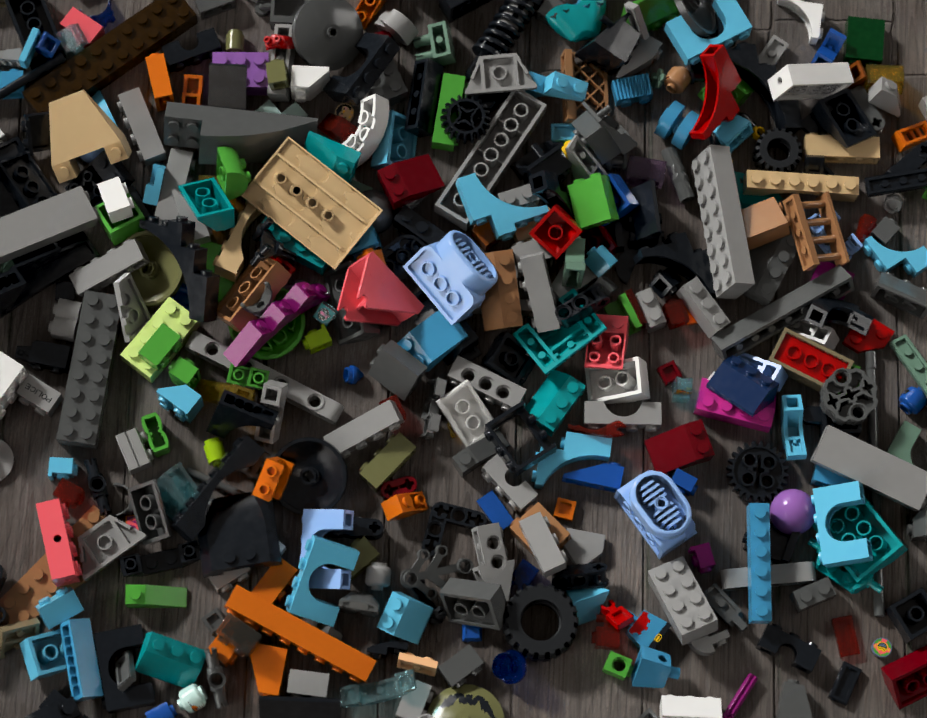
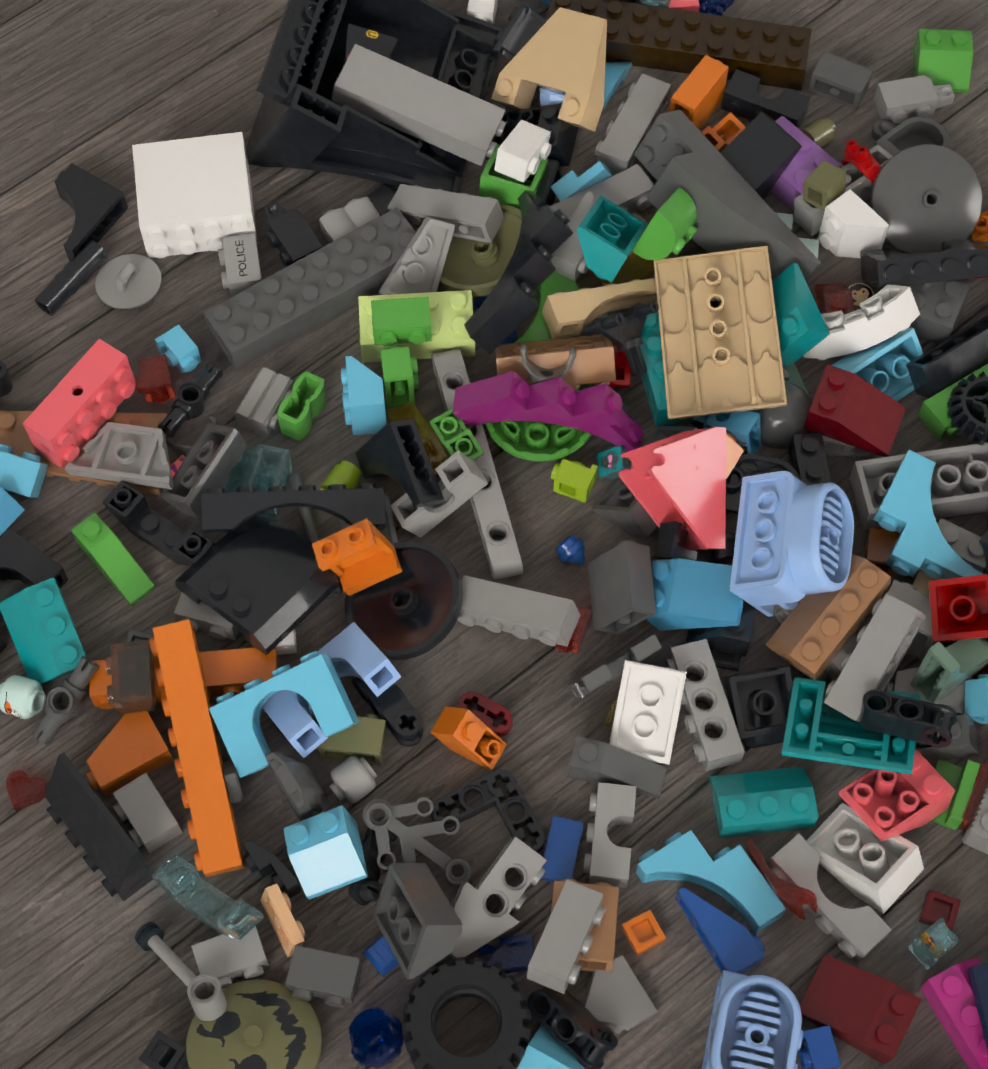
camera: 55 degrees right, 10 degrees down
olive brick [359,432,416,493] -> none
black window [484,400,557,477] -> none
none -> black panel [654,521,698,561]

